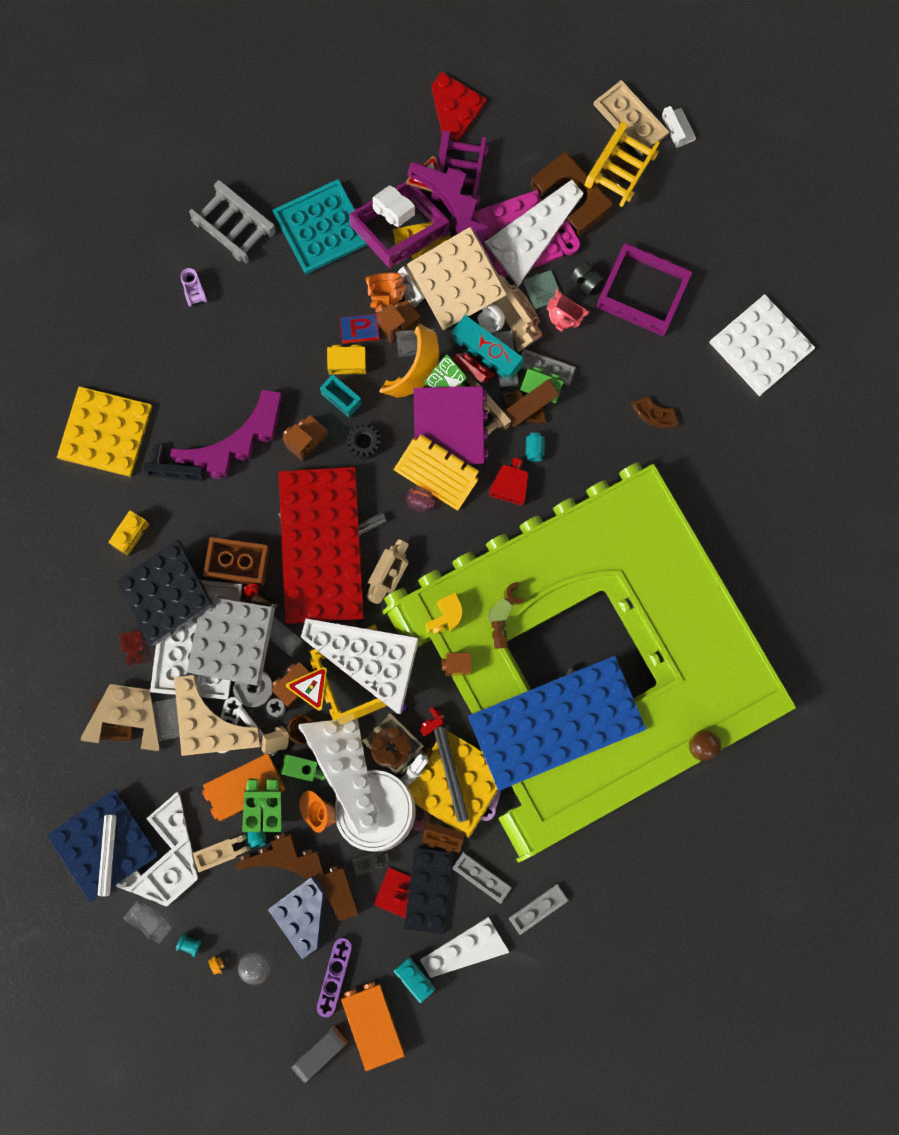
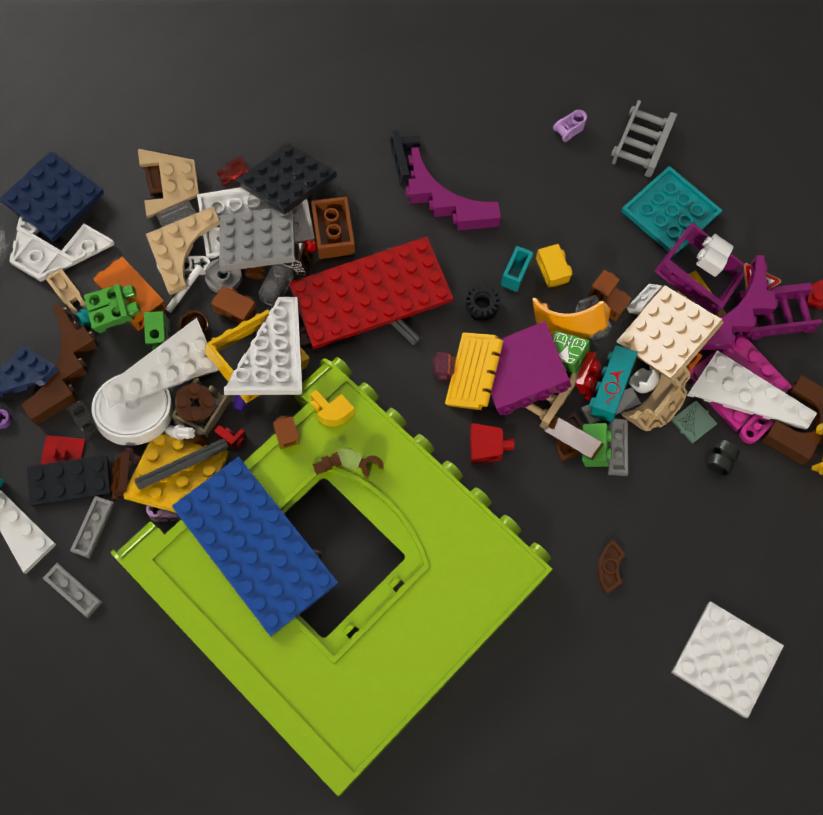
camera: 75 degrees right, 10 degrees down
yellow plate [57,387,152,477] -> none
white axle [98,815,116,896] -> none
yellow brick [108,510,149,556] -> none
tan tile [262,726,289,754] -> none
light grey bush [267,698,286,717] -> none
dark orange brick [282,415,328,461] -> none
piece [286,667,326,710] -> none
orange piece [299,791,336,833] -> none
blue piece [340,314,380,343] -> none
orange helmet [366,272,406,313] -> none
tan hinge [366,539,409,604] -> none
teal brick [526,433,545,462] -> none
coral helmet [546,289,590,332] -> none
magenta window [596,243,692,336] -> none
reddish brown hair [689,729,721,762] -> none

